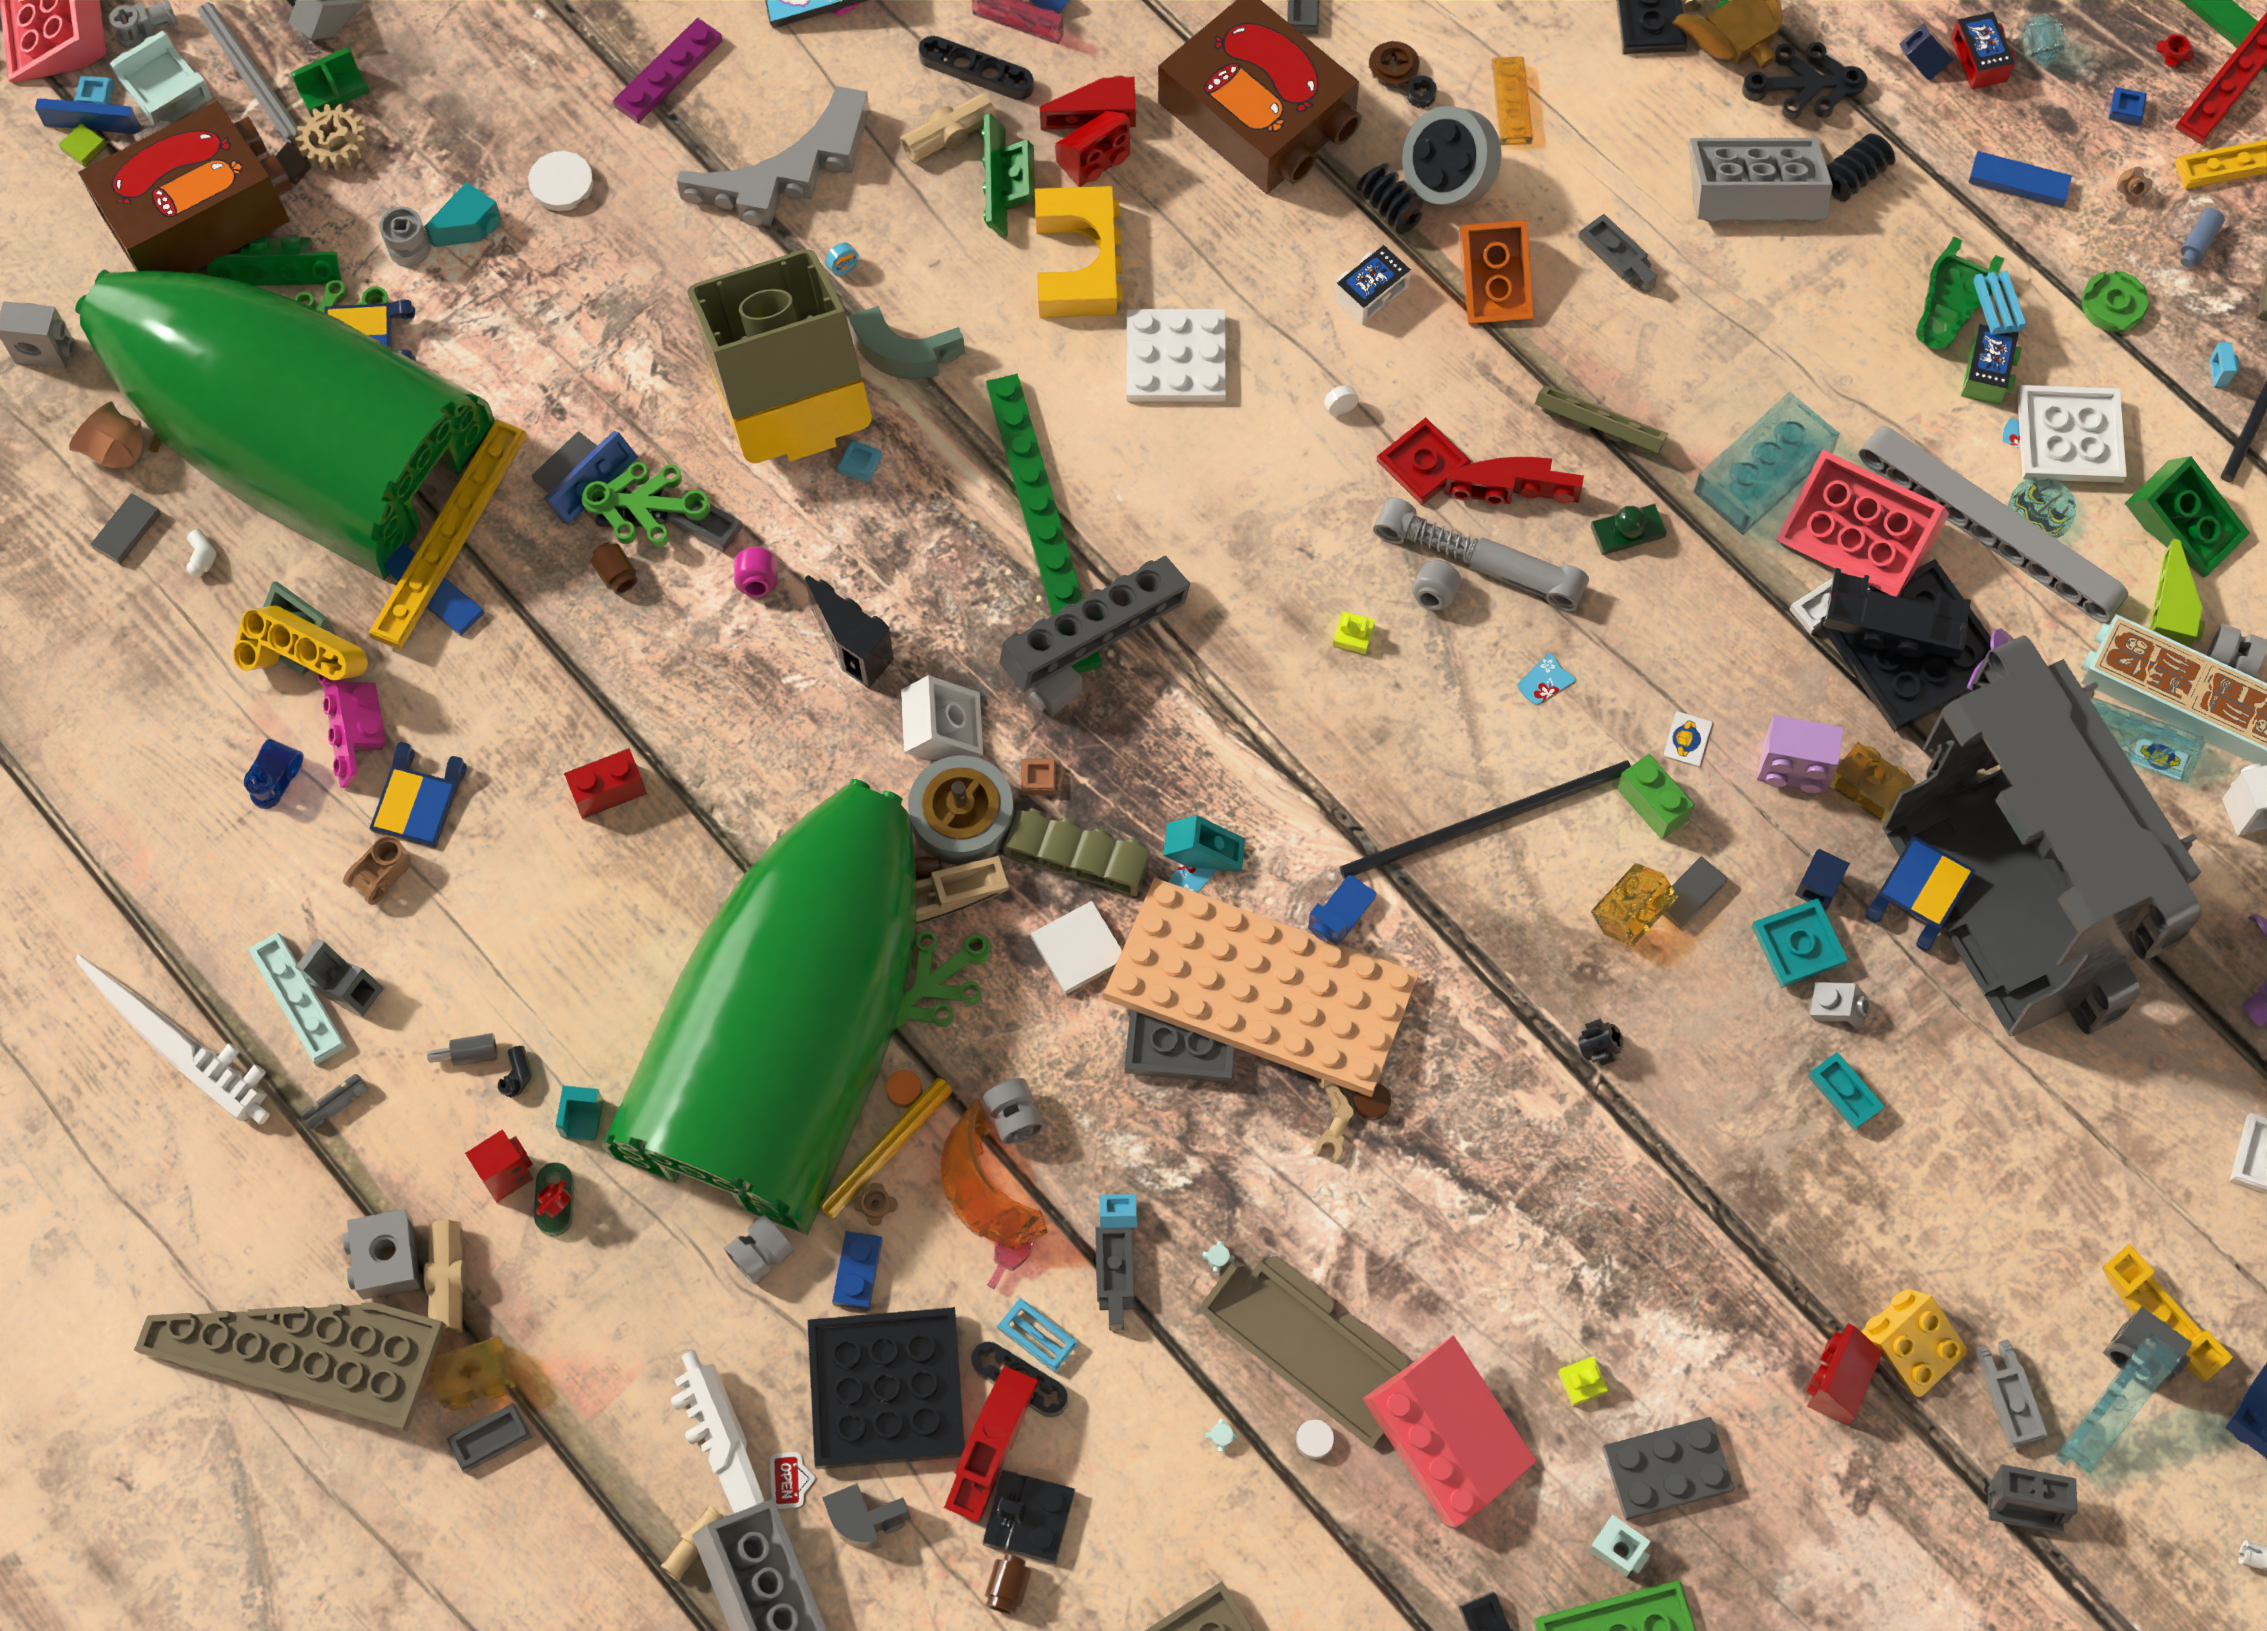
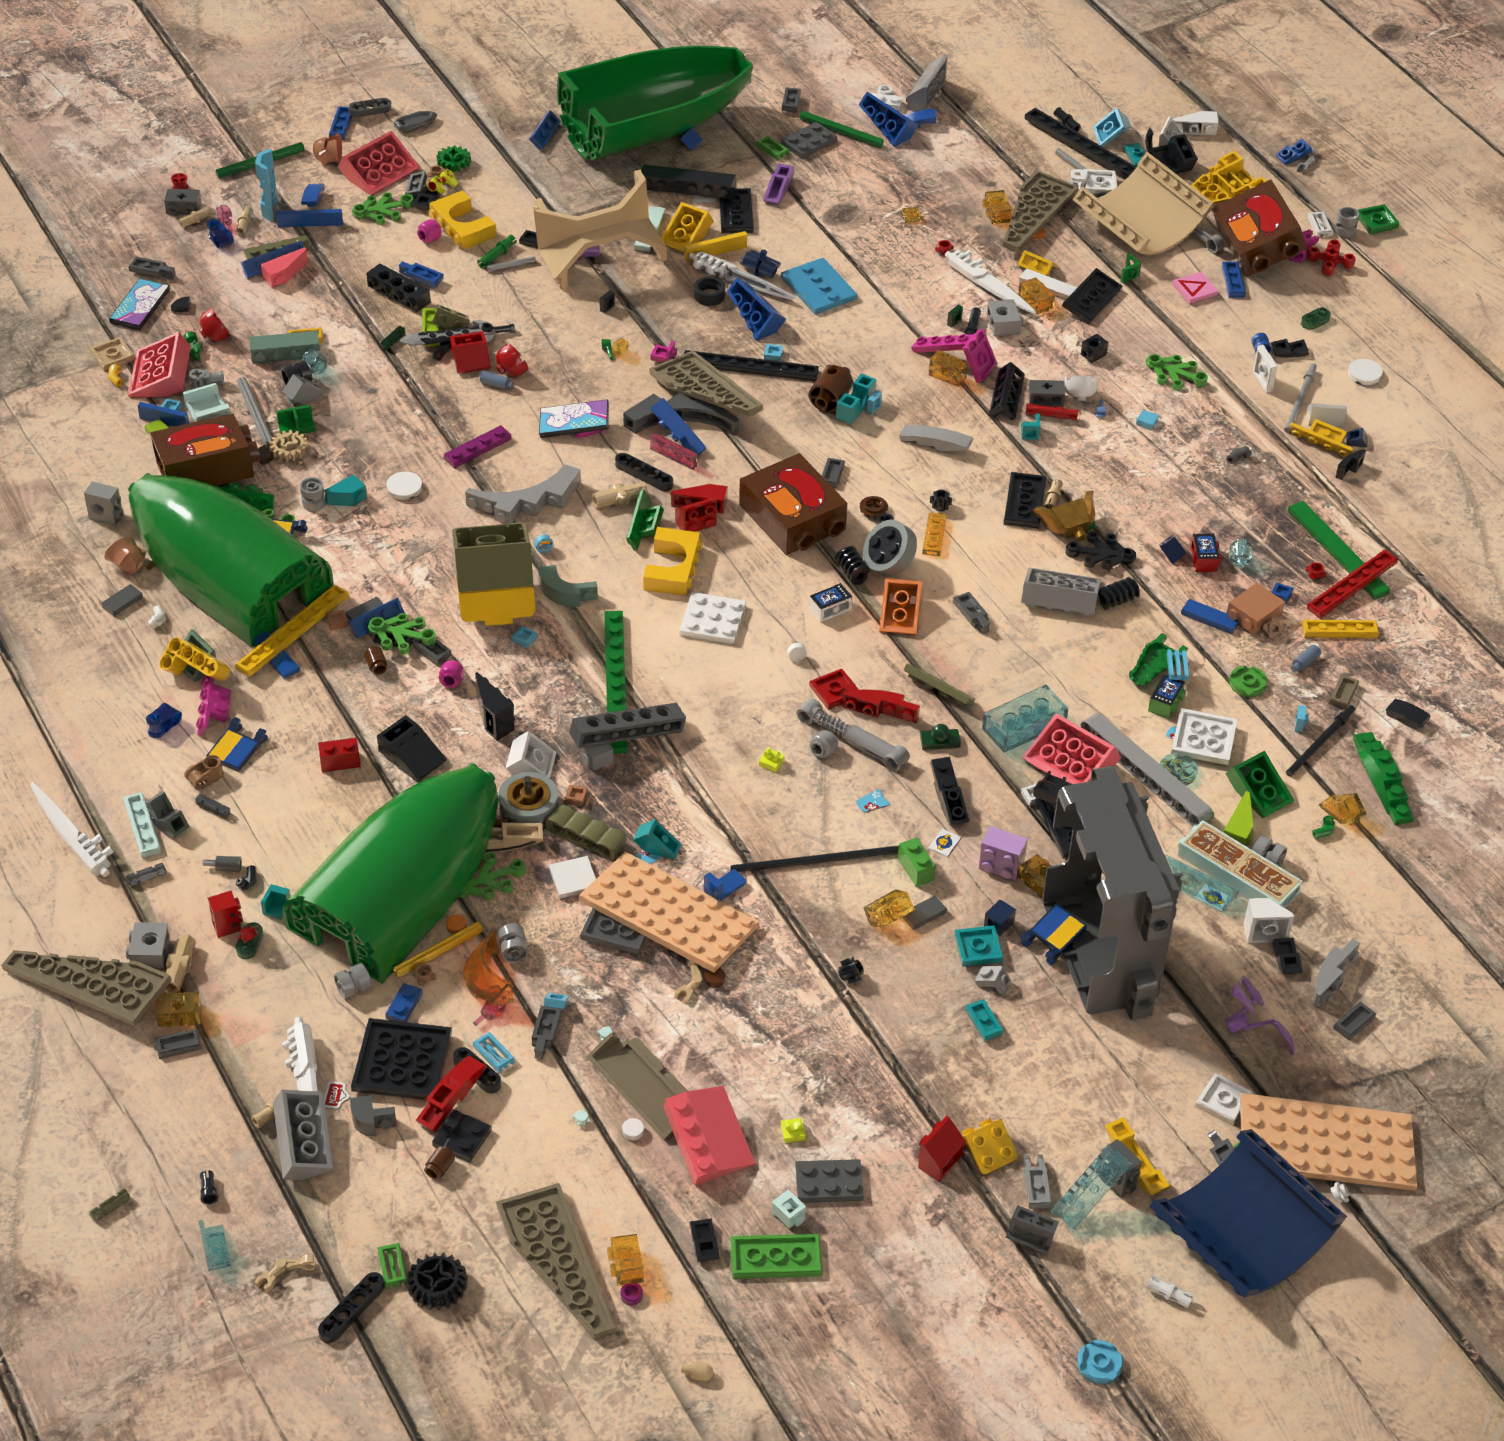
camera: 10 degrees right, 20 degrees down
none -> dark grey axle [195,794,231,818]
none -> nougat tile [326,610,349,631]
none -> black slope [377,715,447,781]
none -> black gear [930,489,952,512]
none -> black slope [930,757,970,825]
none -> nougat brick [1226,583,1285,635]

